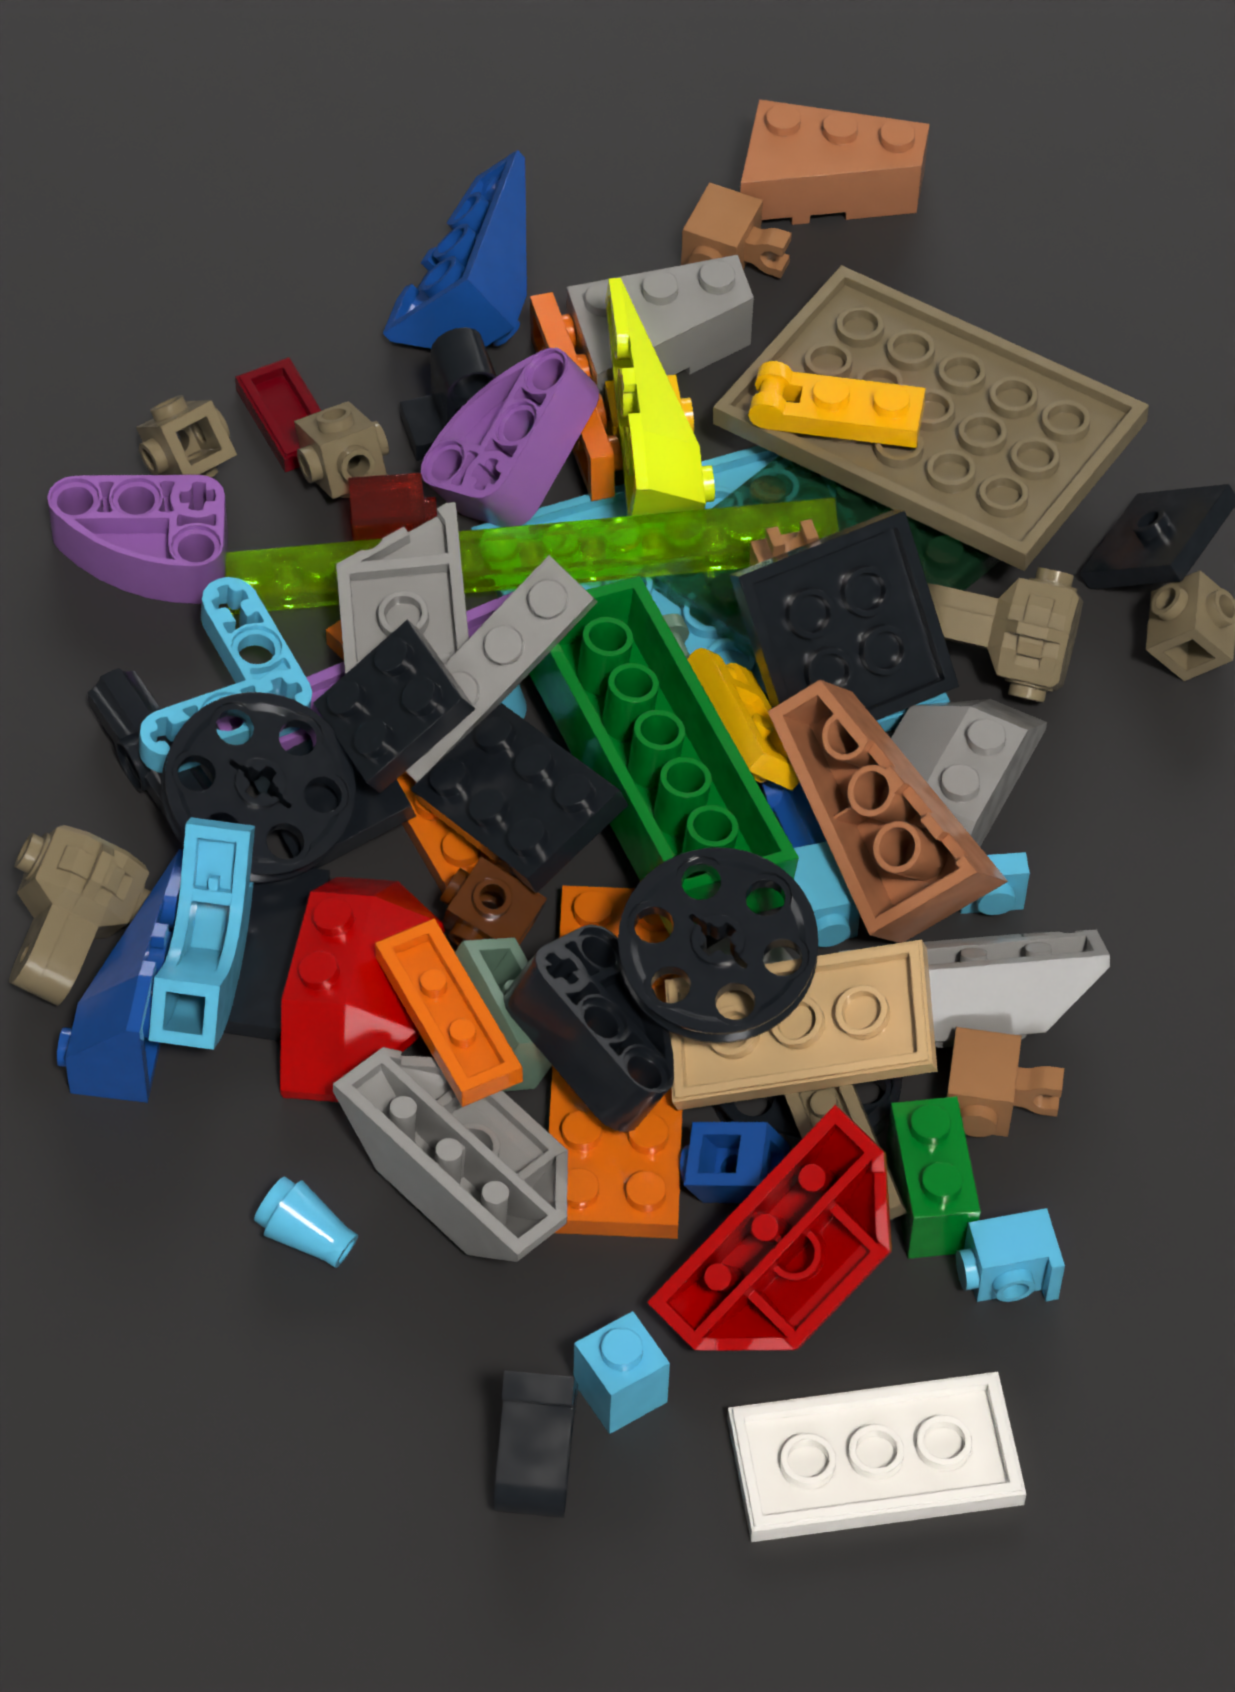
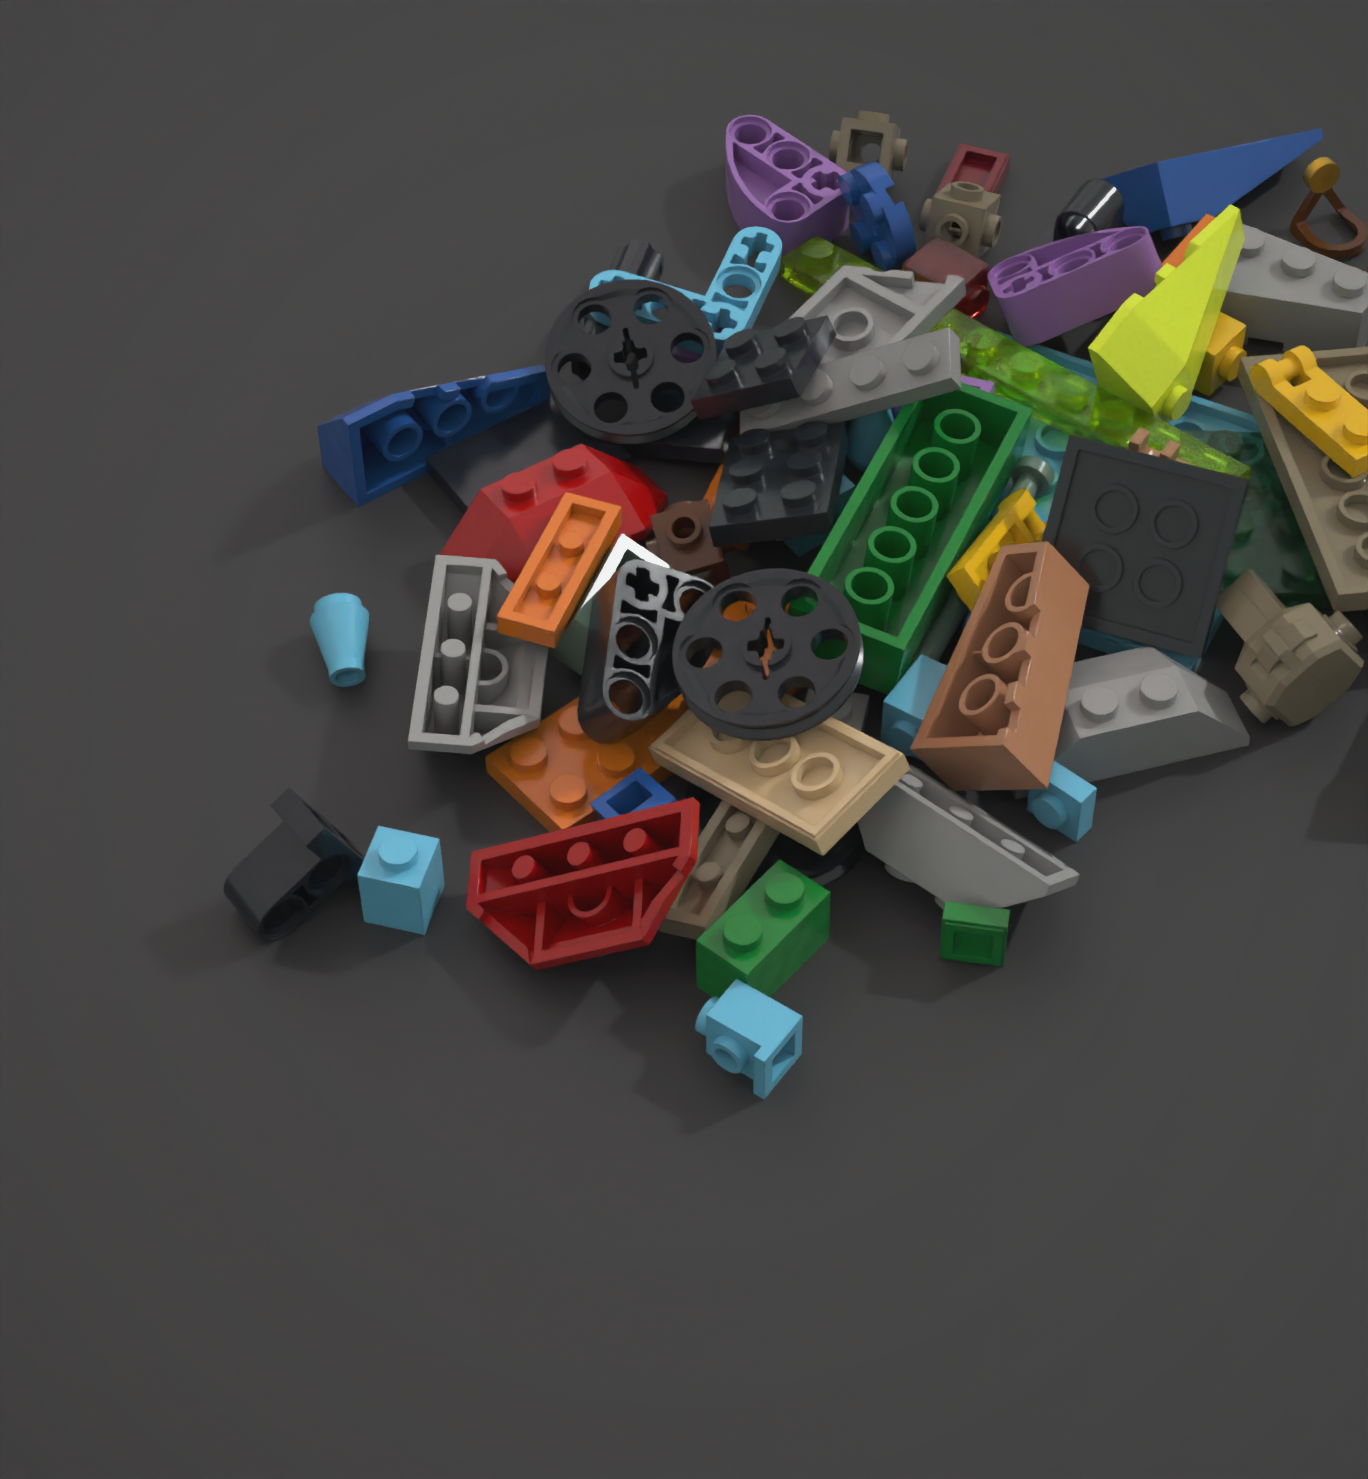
camera: 50 degrees right, 5 degrees down
dark tan piece [9,825,151,1006] -> none
medium azure arch [148,817,255,1050] -> none
white tile [727,1372,1026,1542] -> none
medium nougat brick [946,1027,1065,1137] -> none
none -> blue plate [838,161,916,272]
none -> green tile [939,901,1010,967]
none -> reddish brown piece [1290,157,1368,259]

